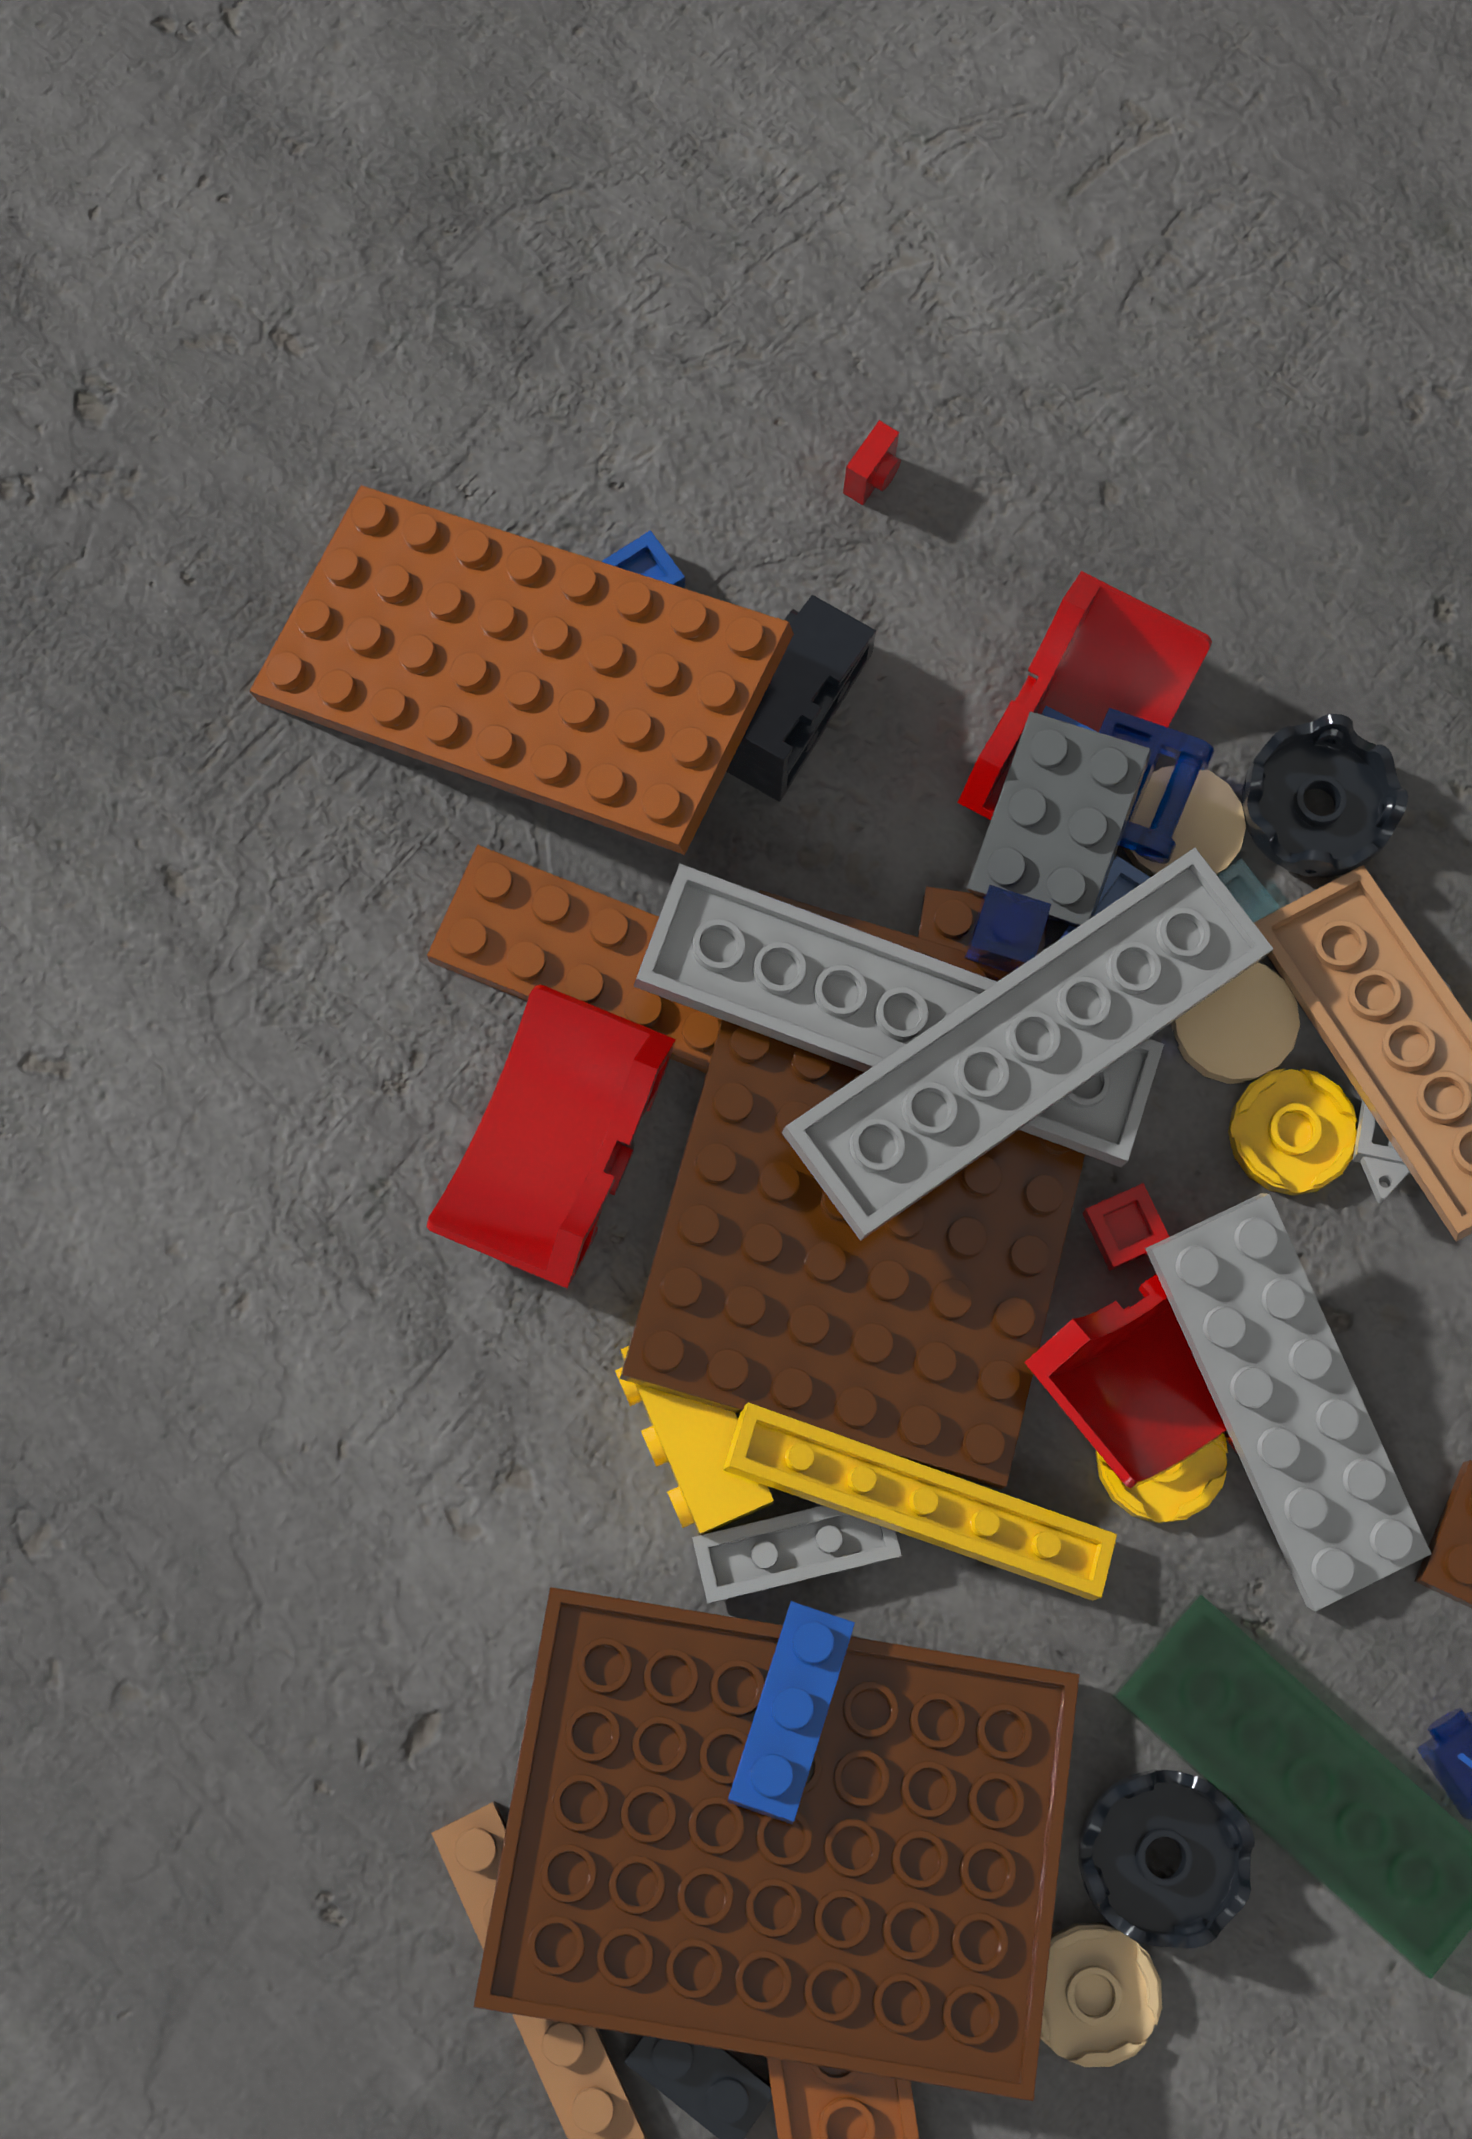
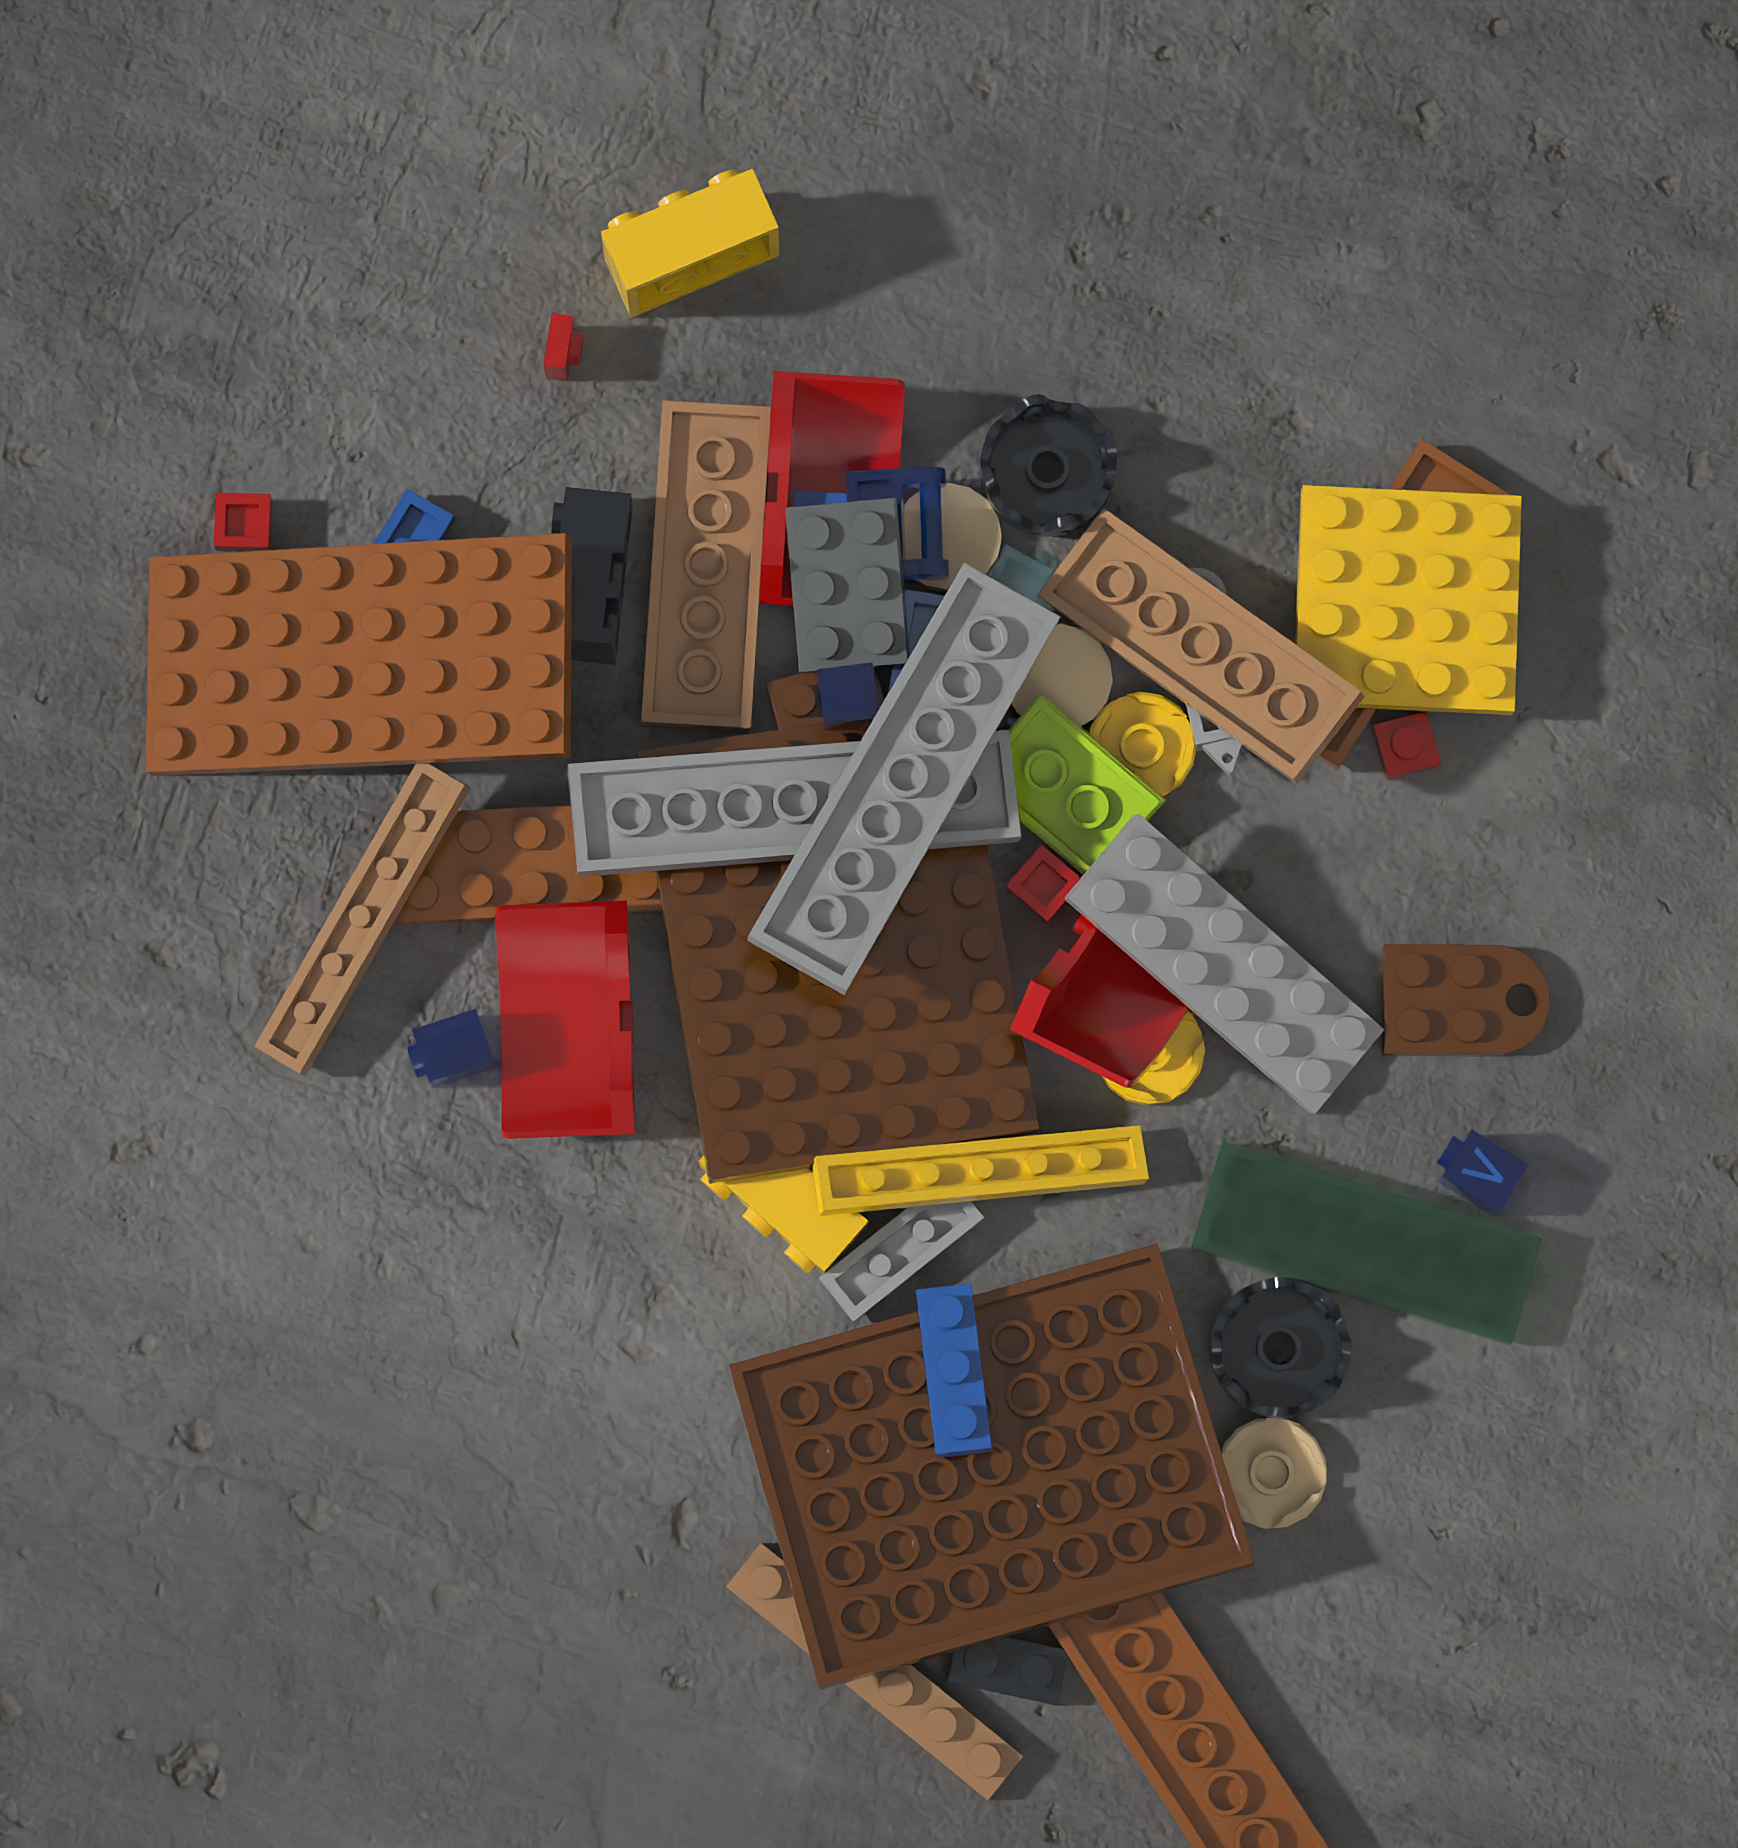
camera: 25 degrees left, 5 degrees up
none -> red plate [214,493,273,552]
none -> medium nougat plate [254,763,471,1075]
none -> clear blue brick [407,1009,496,1088]
none -> yellow brick [601,168,779,318]
none -> medium nougat plate [641,400,771,732]
none -> lime tile [1009,693,1167,875]

